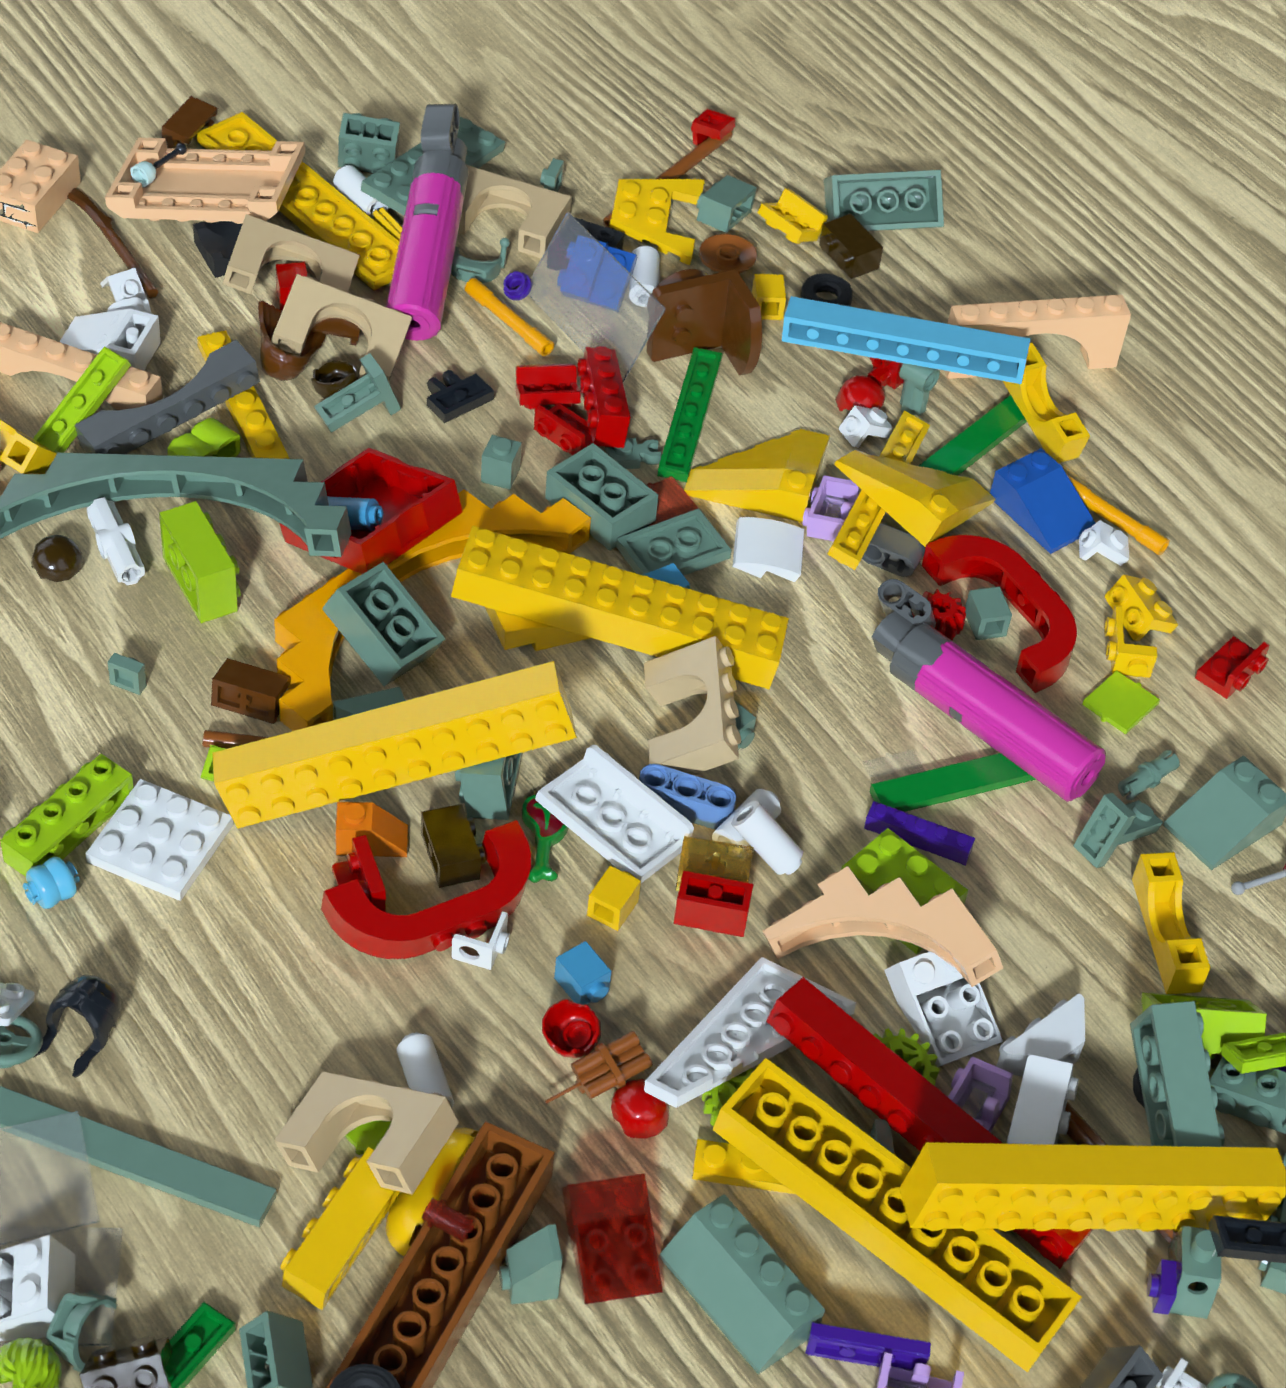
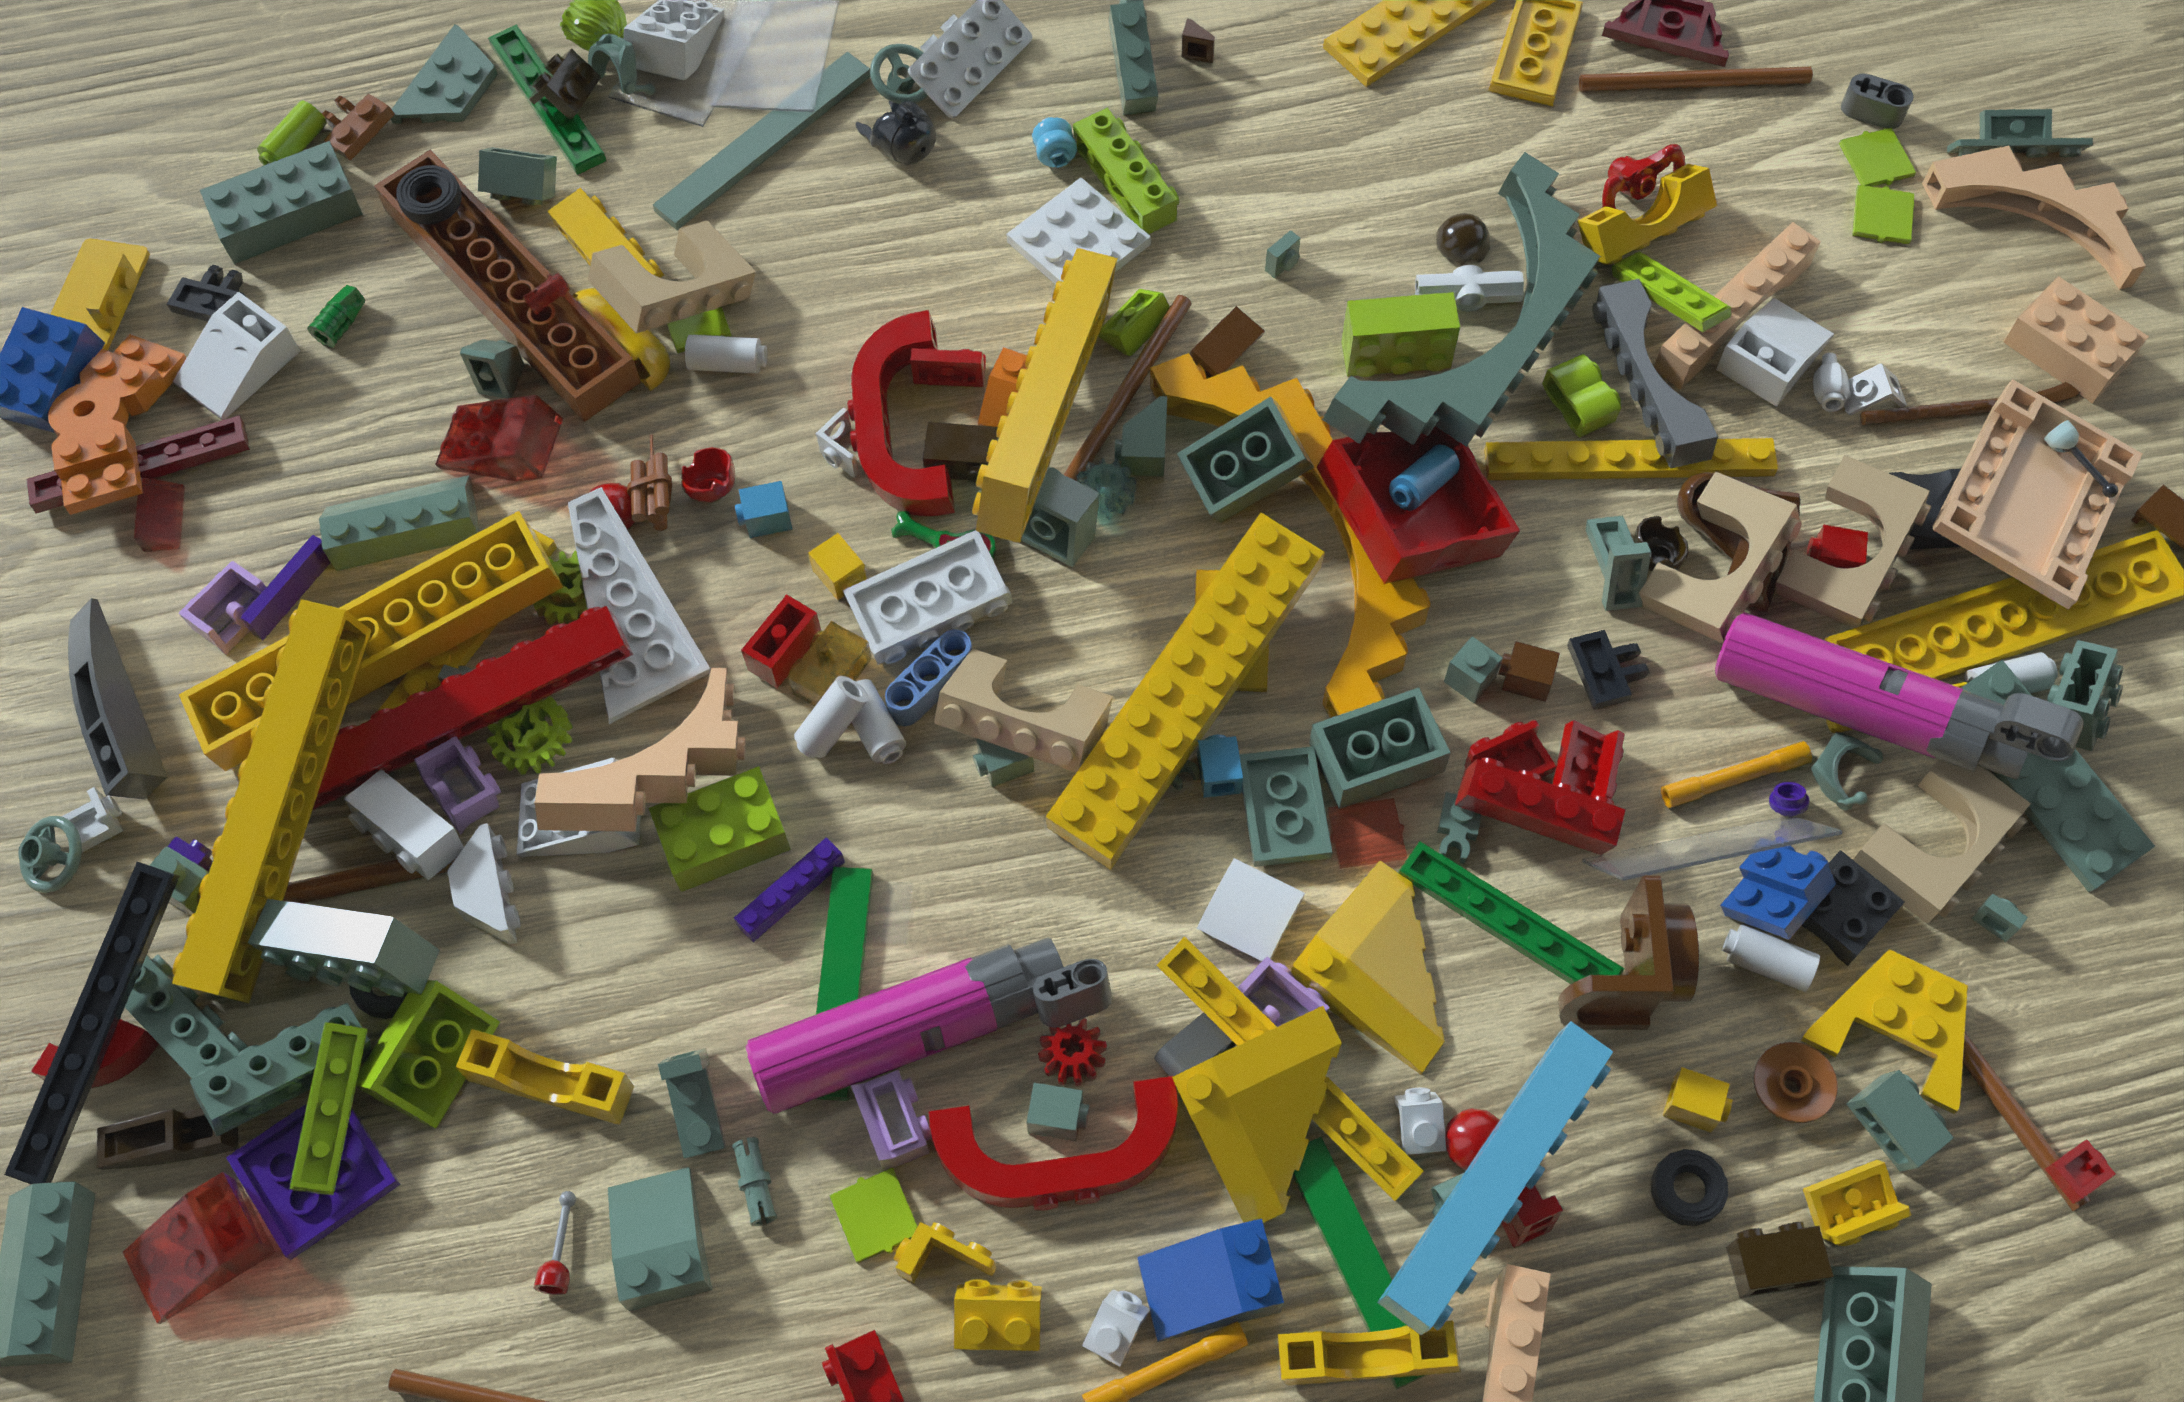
camera: 120 degrees right, 15 degrees up
none -> lavender window [851,1070,932,1171]
none -> reddish brown brick [1498,641,1560,702]

